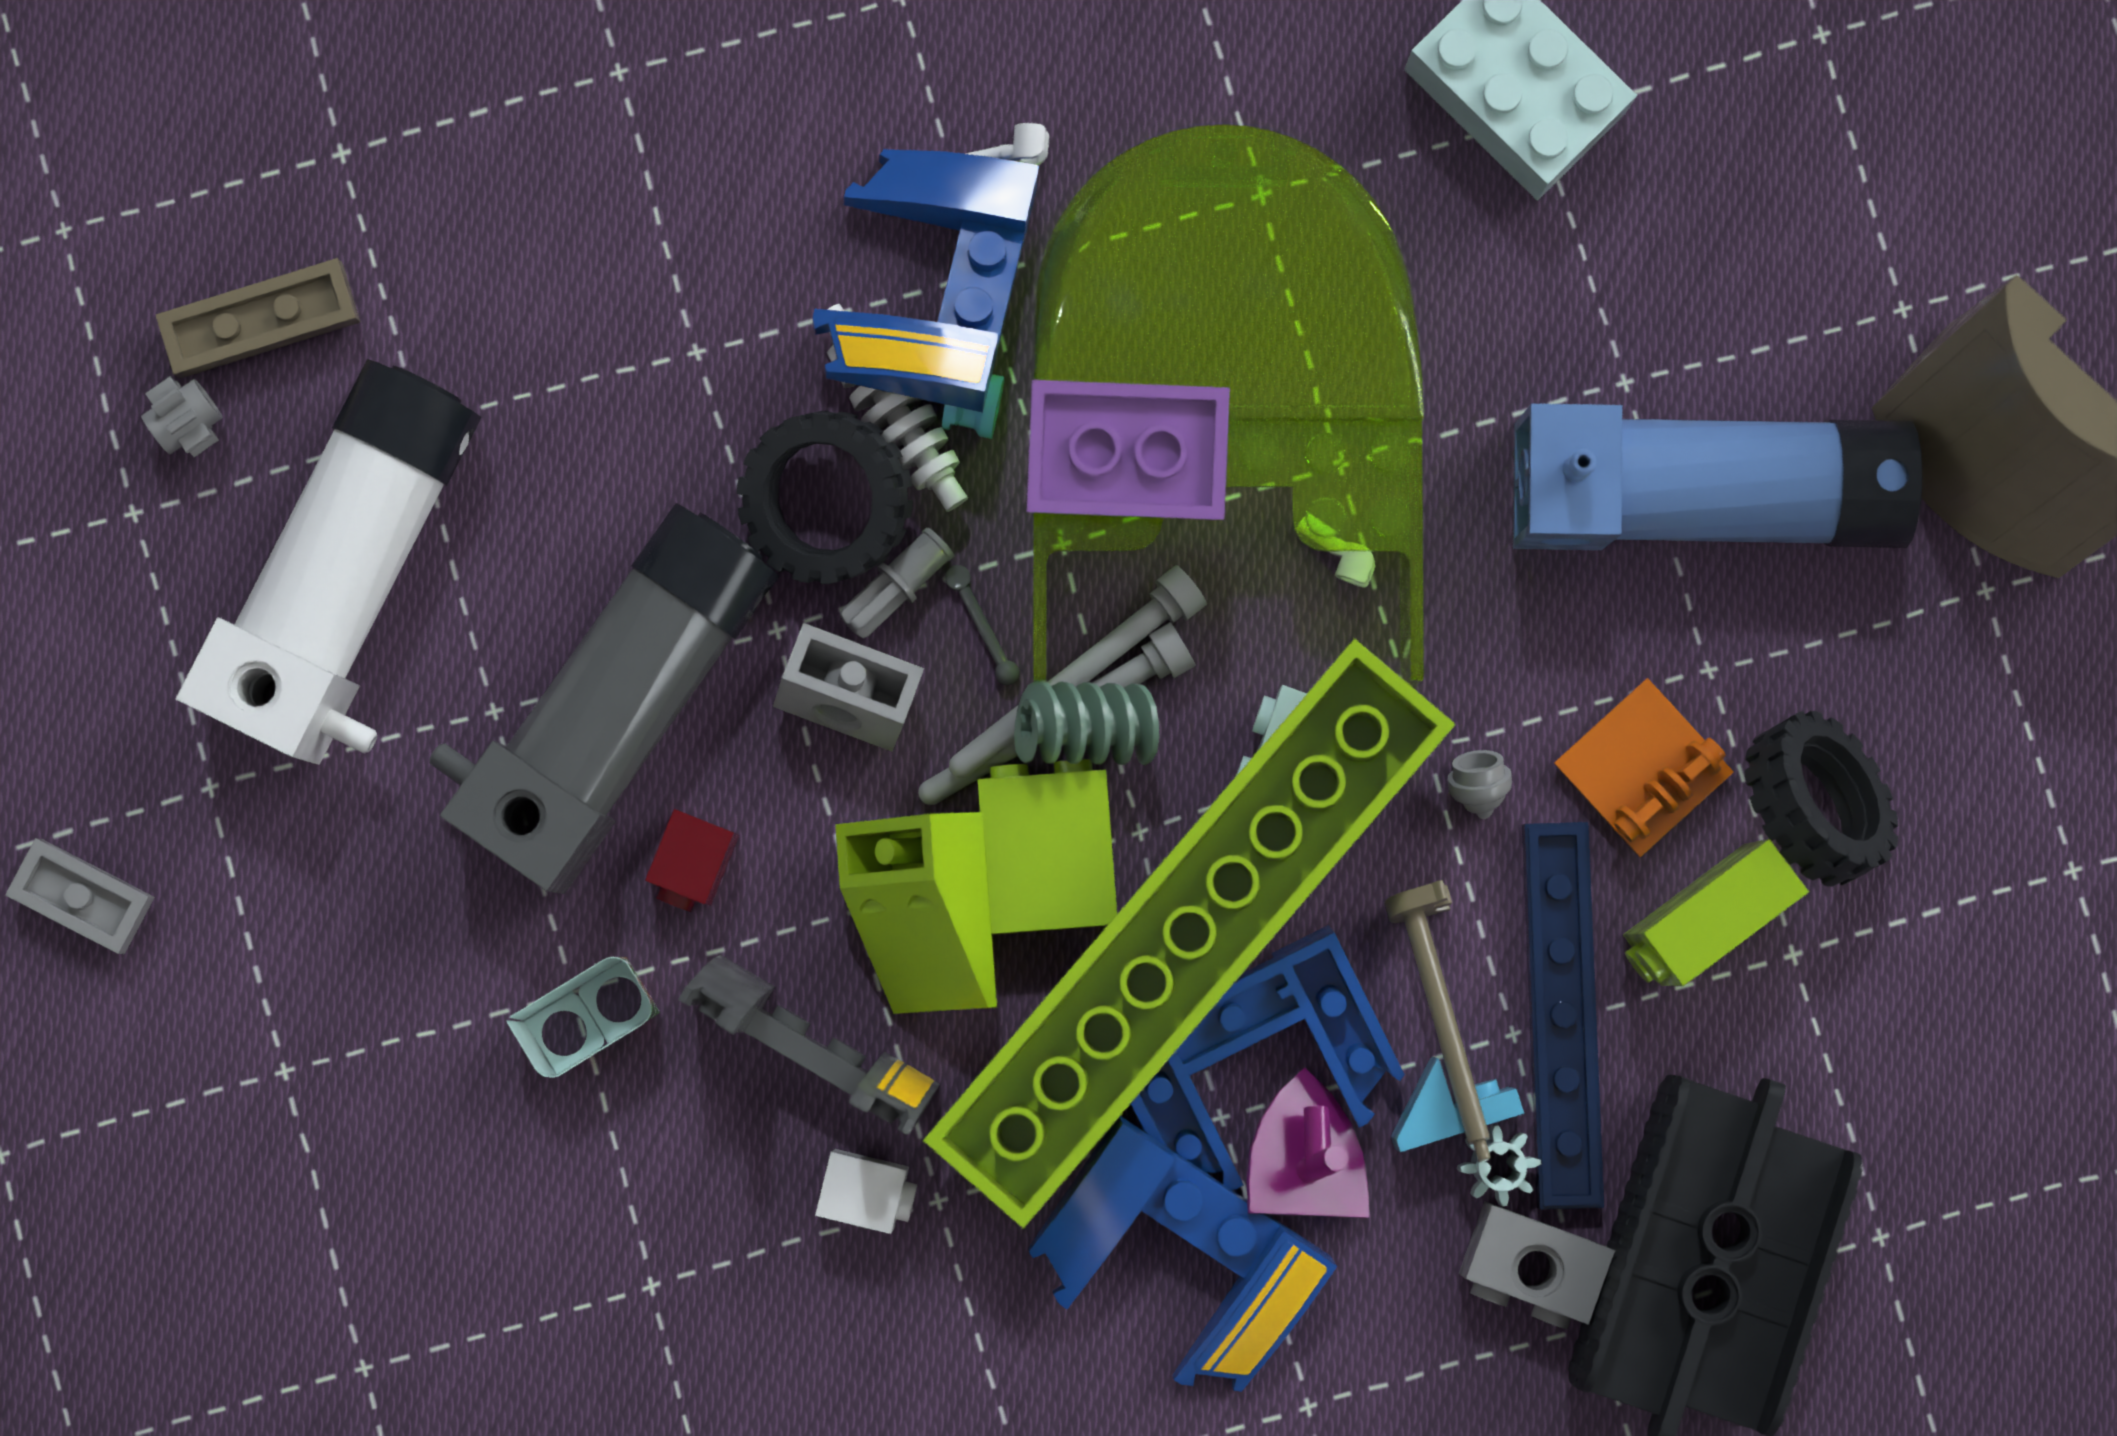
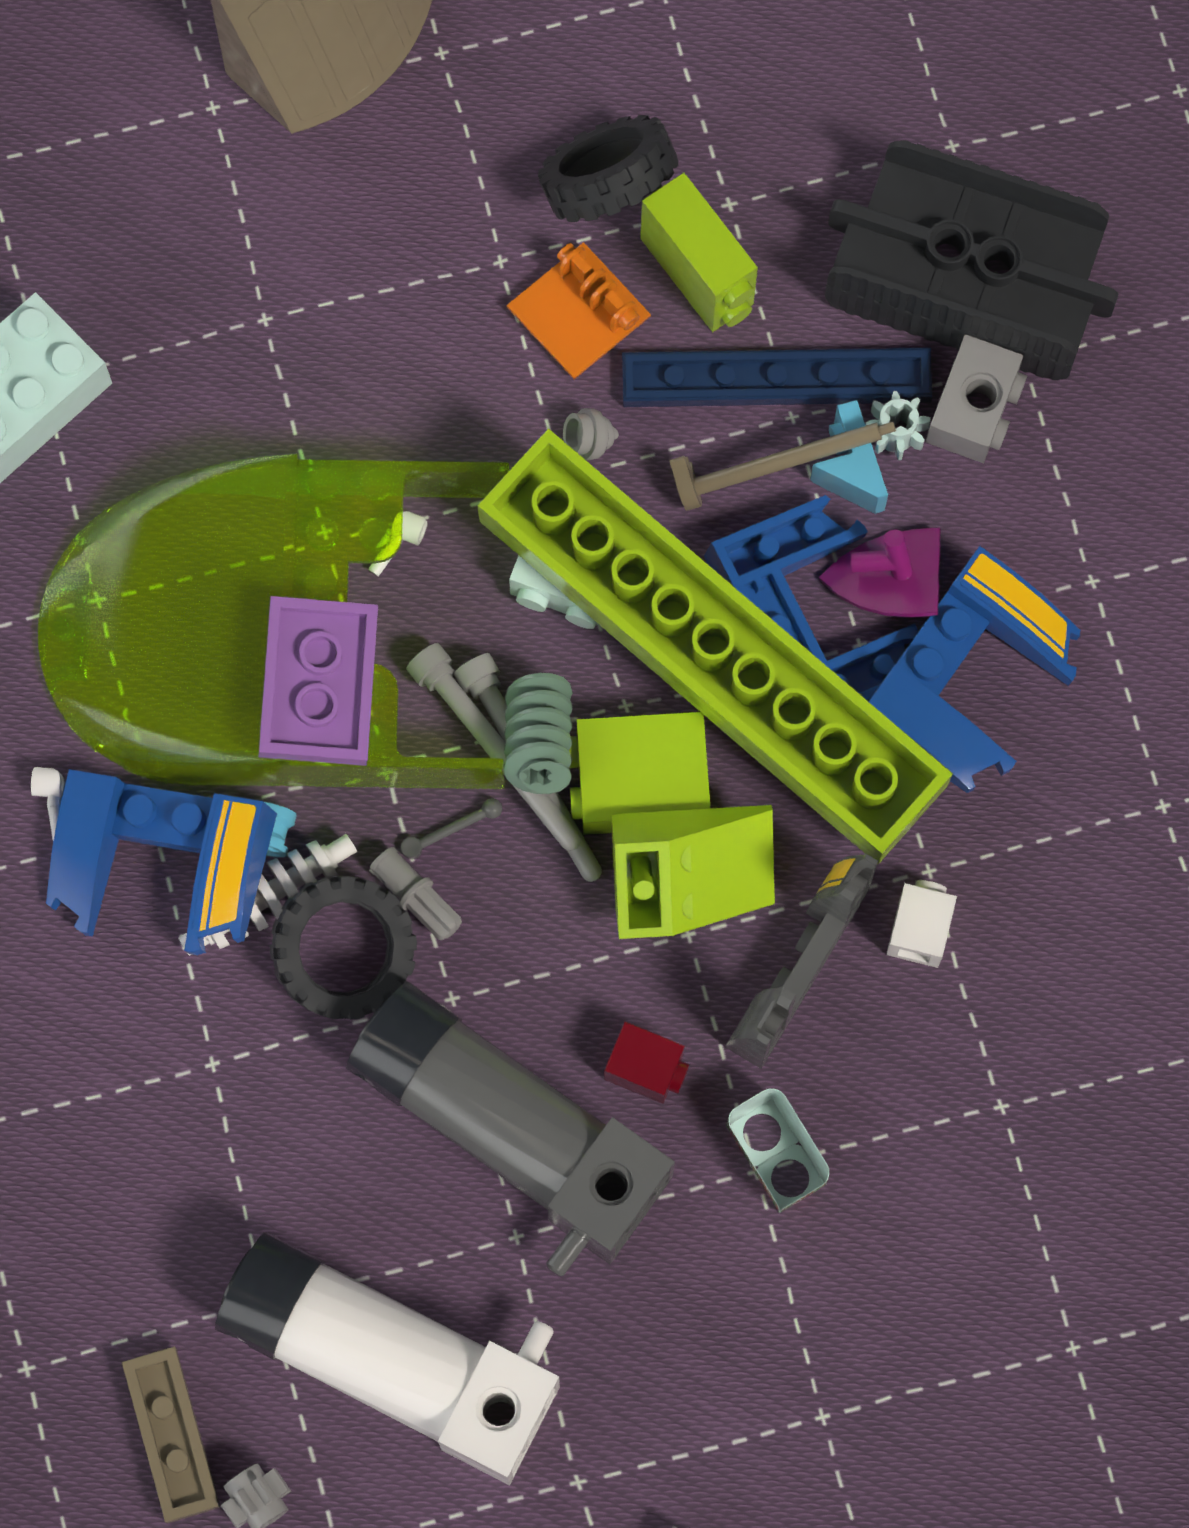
camera: 90 degrees left, 10 degrees down
light grey brick [773,623,924,751] -> none
medium blue piece [1513,403,1922,550] -> none

